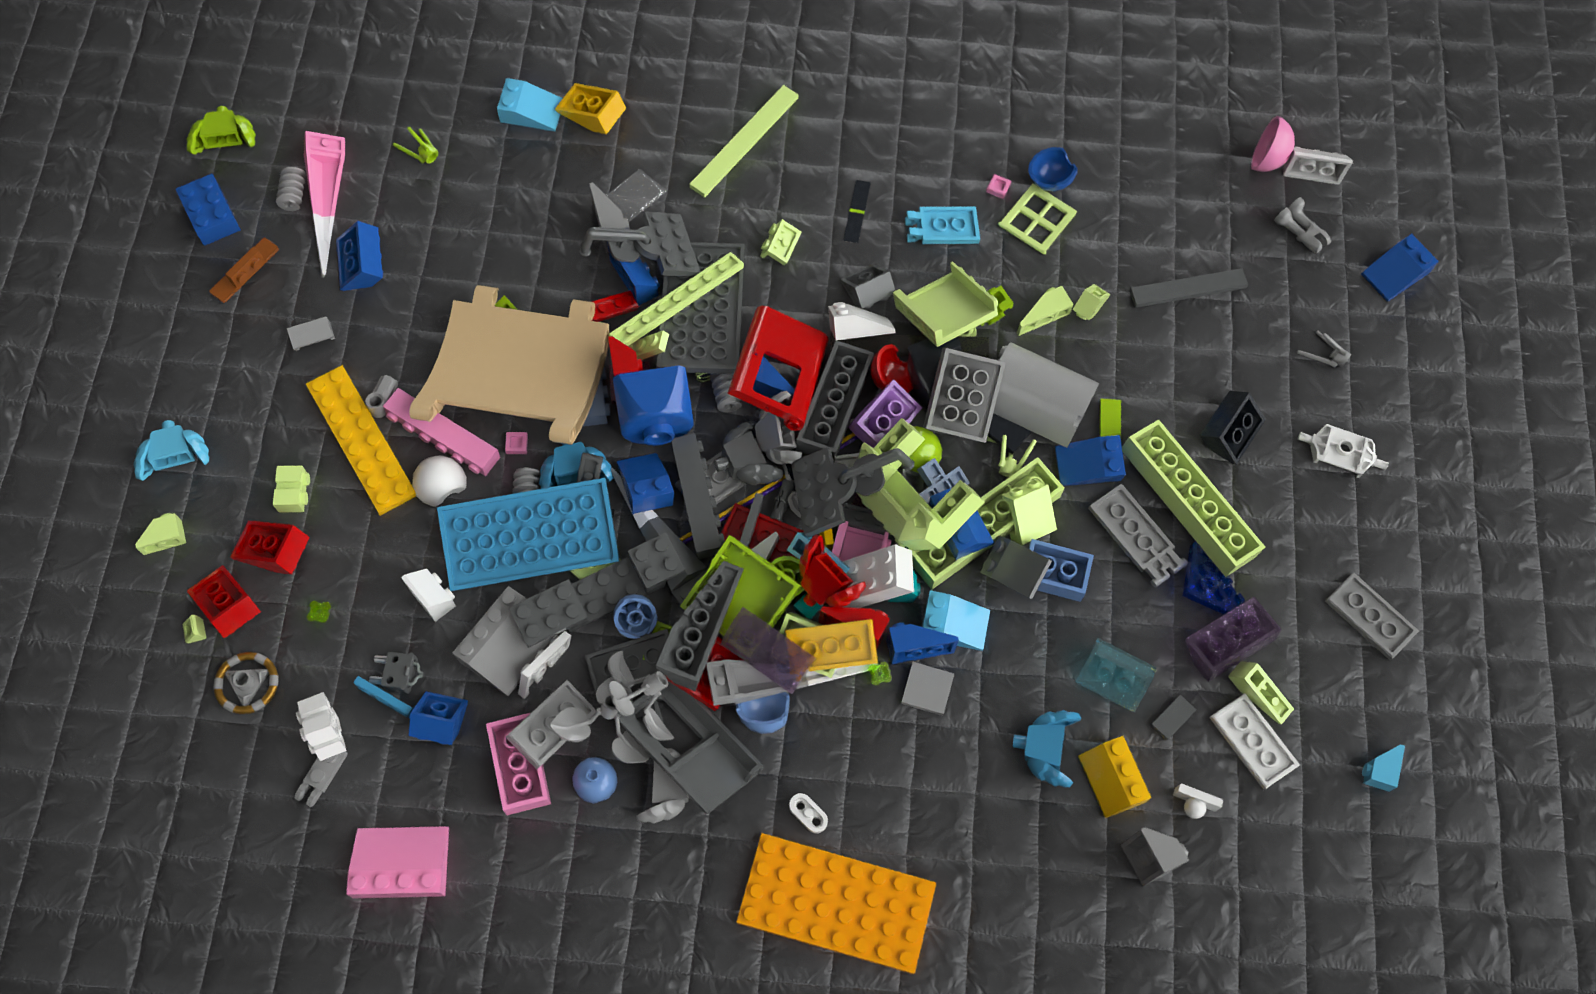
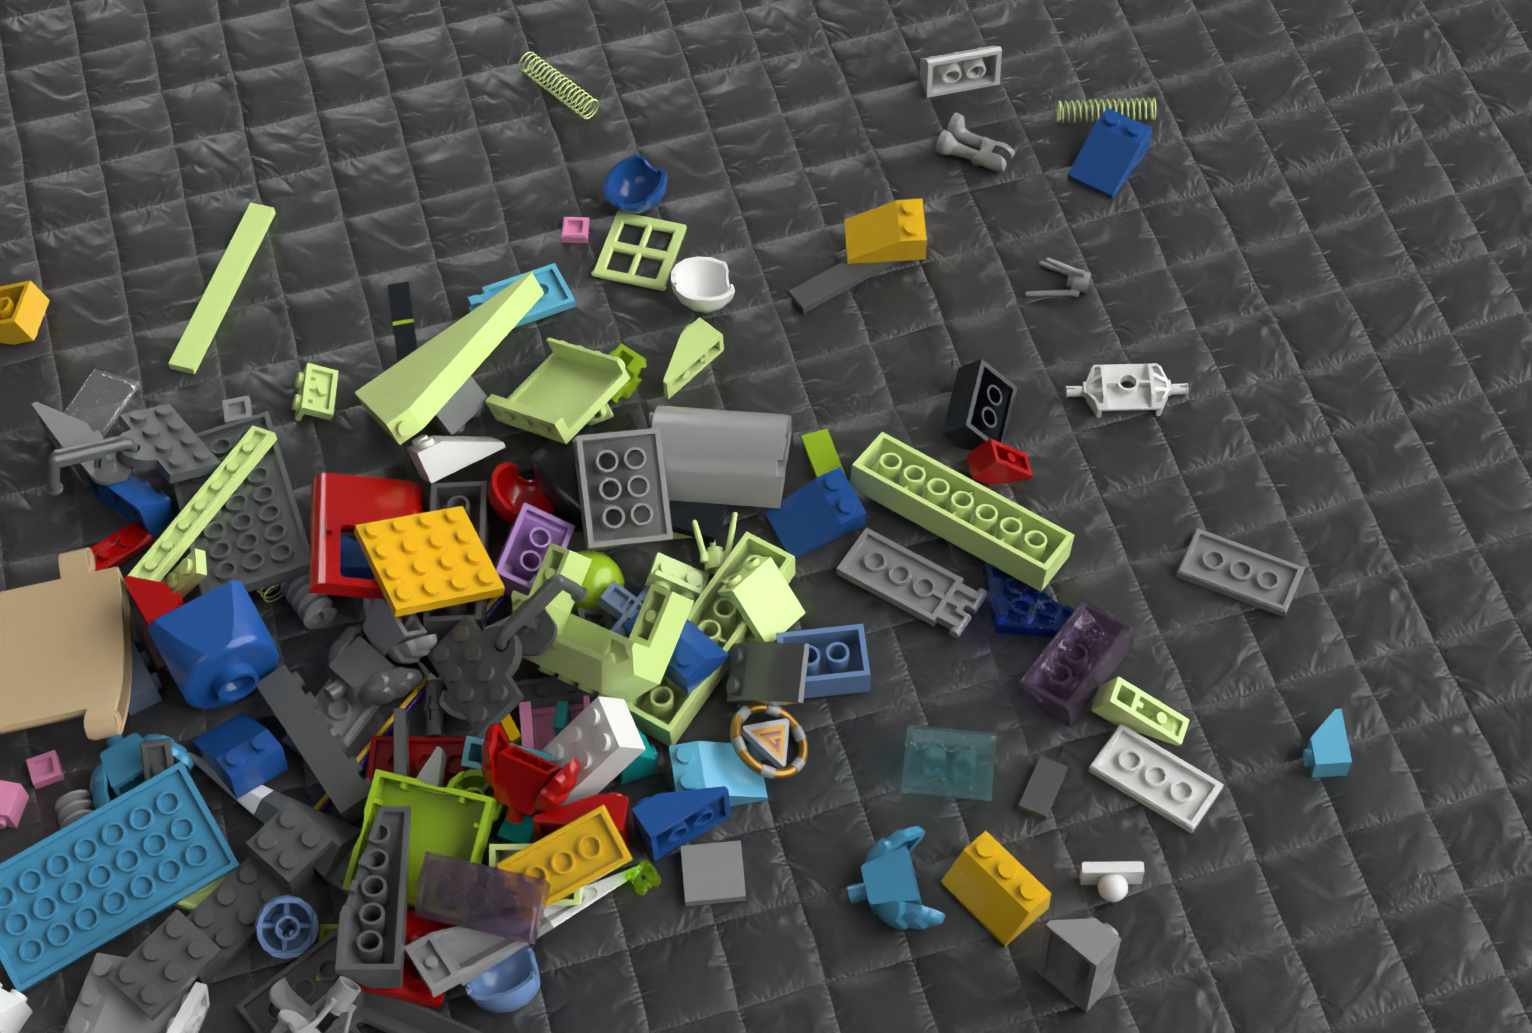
camera: 15 degrees left, 10 degrees down
yellowish green slope [1073,284,1111,320] -> none
bright pink piece [1251,116,1294,172] -> none
none -> light grey tile [222,395,253,424]
none -> yellowish green slope [354,271,544,445]
none -> yellow plate [354,506,505,617]
none -> yellowish green piece [518,52,599,119]
none -> teal tile [553,701,571,737]
none -> yellowish green bracket [645,552,709,604]
none -> white cylinder [671,256,735,313]
none -> piece [730,703,808,780]
none -> yellow slope [844,199,927,264]
none -> red slope [966,438,1033,485]
none -> yellowish green piece [1057,97,1156,123]

